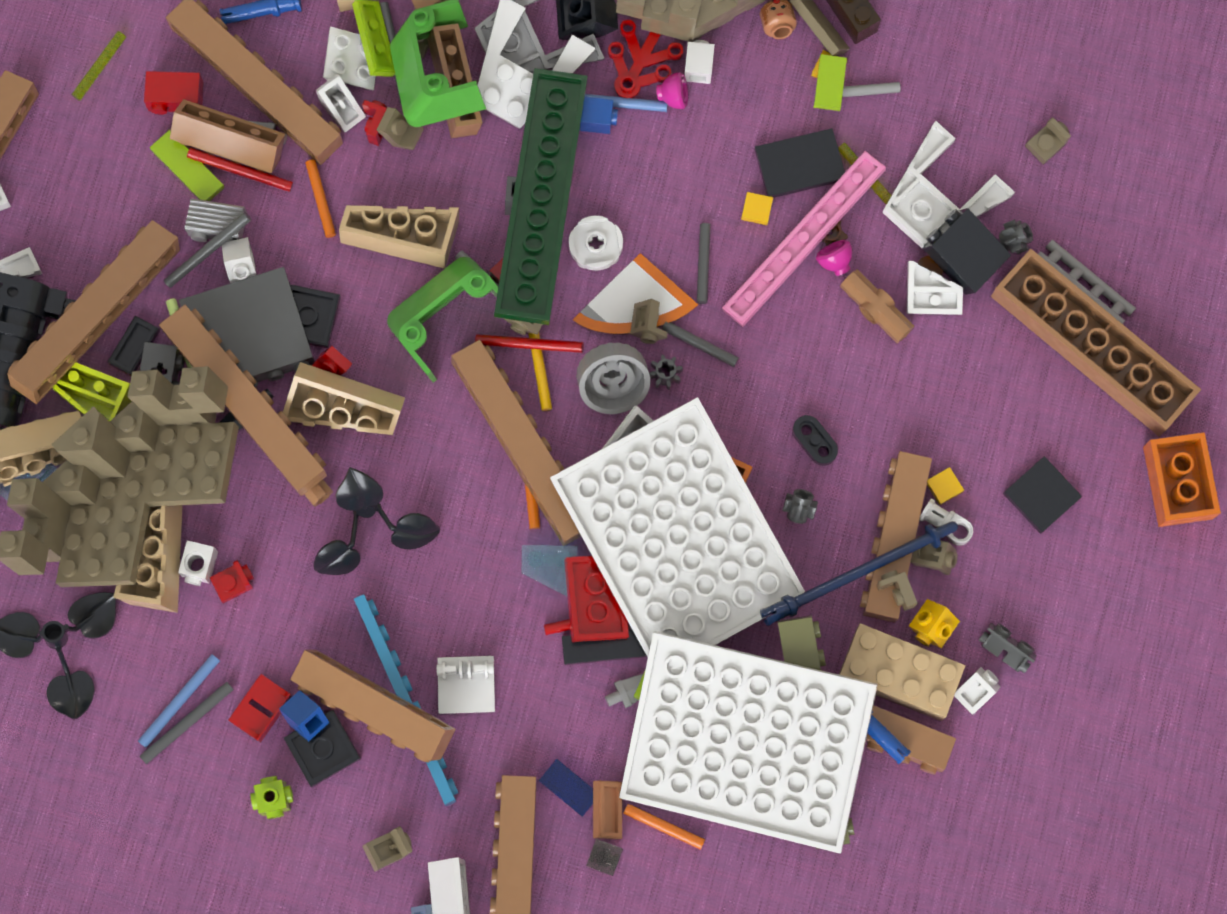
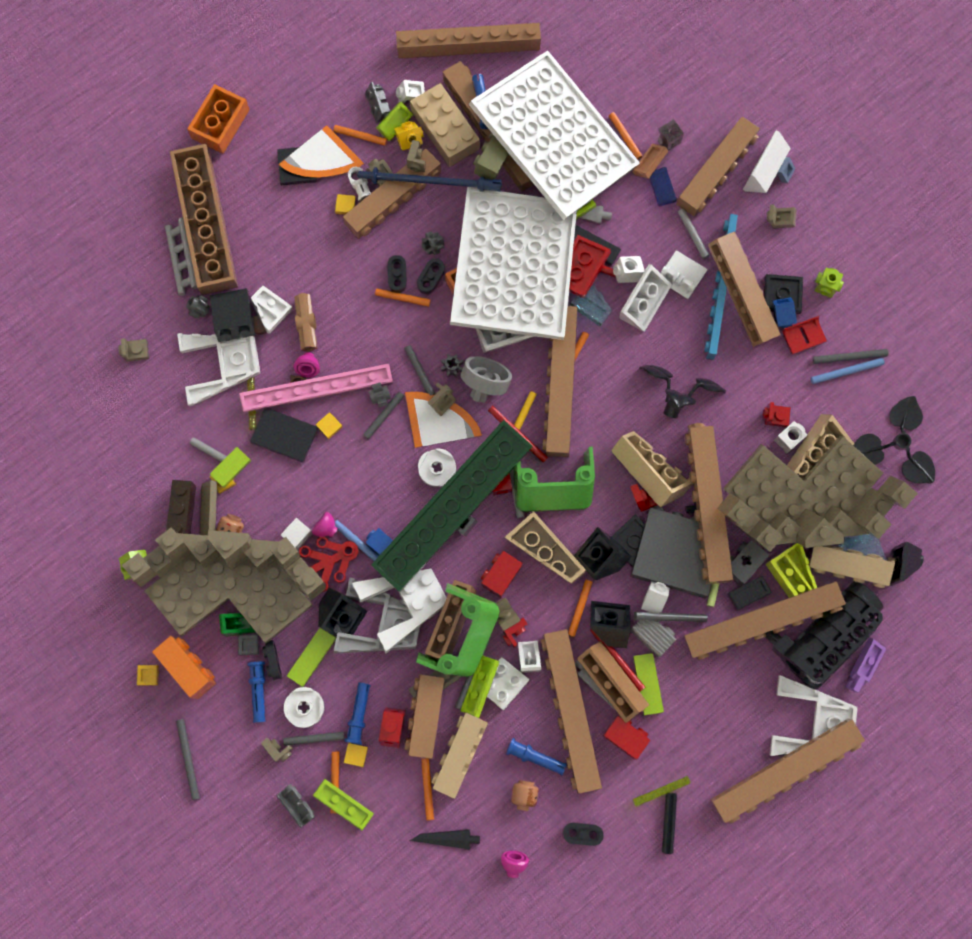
camera: 145 degrees left, 0 degrees up
none -> white sticker [279,125,364,177]
none -> orange bar [333,125,387,146]
none -> dark grey gear [369,382,391,407]
none -> orange bar [375,288,431,307]
none -> lime tile [376,101,413,141]
none -> medium nougat brick [396,23,541,59]
none -> black plate [417,259,445,294]
none -> red brick [480,551,523,598]
none -> black slope [574,527,632,580]
none -> black slope [590,601,630,648]
none -> white brick [613,256,644,283]
none -> white slope [619,264,672,332]
none -> black axle [662,792,677,854]
none -> light grey bar [678,208,709,259]

